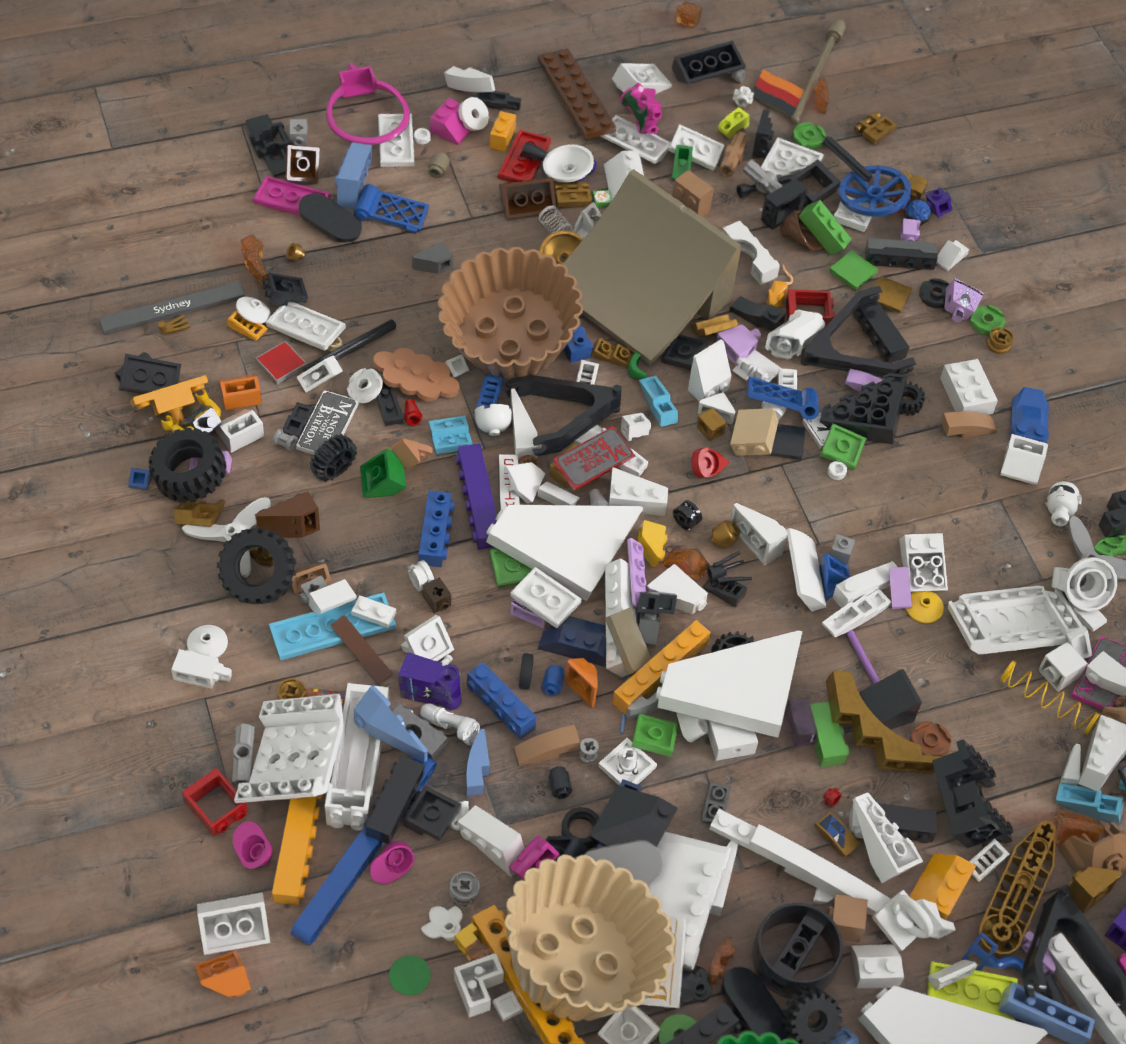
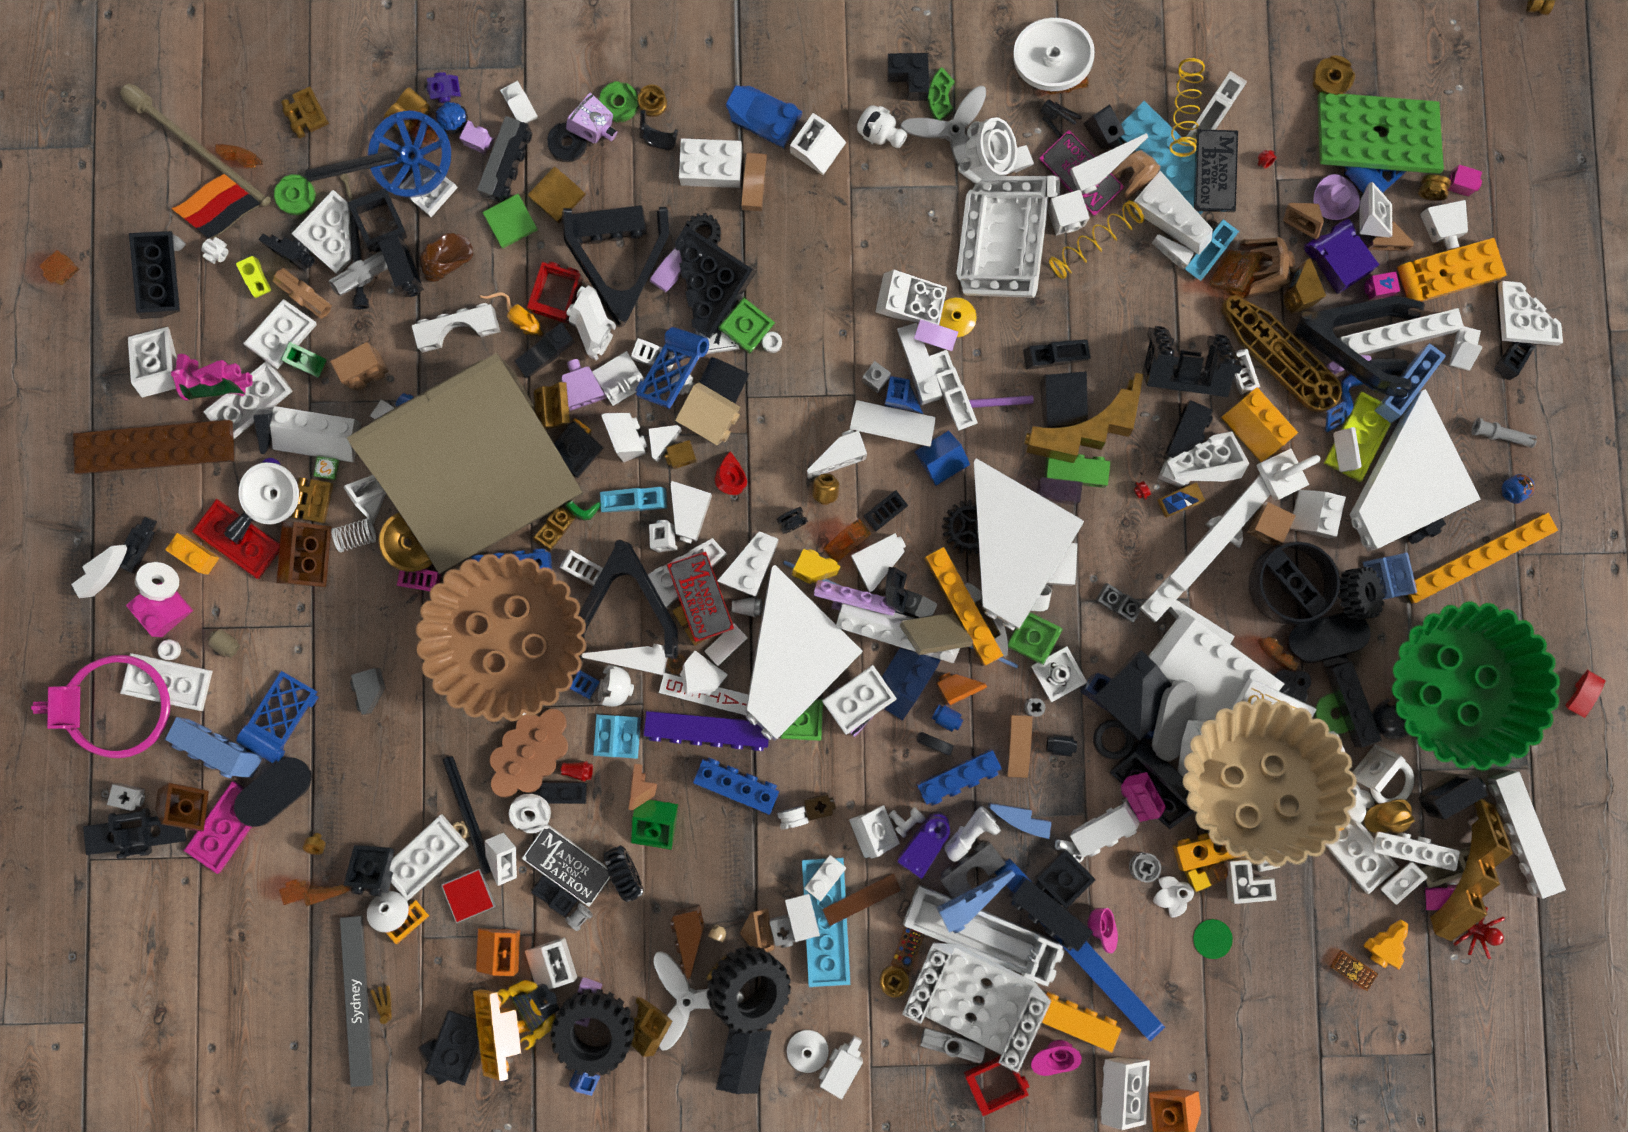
camera: 70 degrees left, 30 degrees up
black plant [707,551,752,584] -> none
bright green brick [799,200,852,255] -> none
white slope [906,899,956,939] -> none
dark orange tile [910,721,951,757] -> none
none -> black slope [253,408,273,454]
none -> black helmet [639,110,678,151]
none -> white slope [671,481,712,544]
none -> tan hinge [708,925,726,943]
none -> black slope [716,1029,772,1094]
none -> blue slope [914,431,970,486]
none -> black slope [1023,339,1091,370]

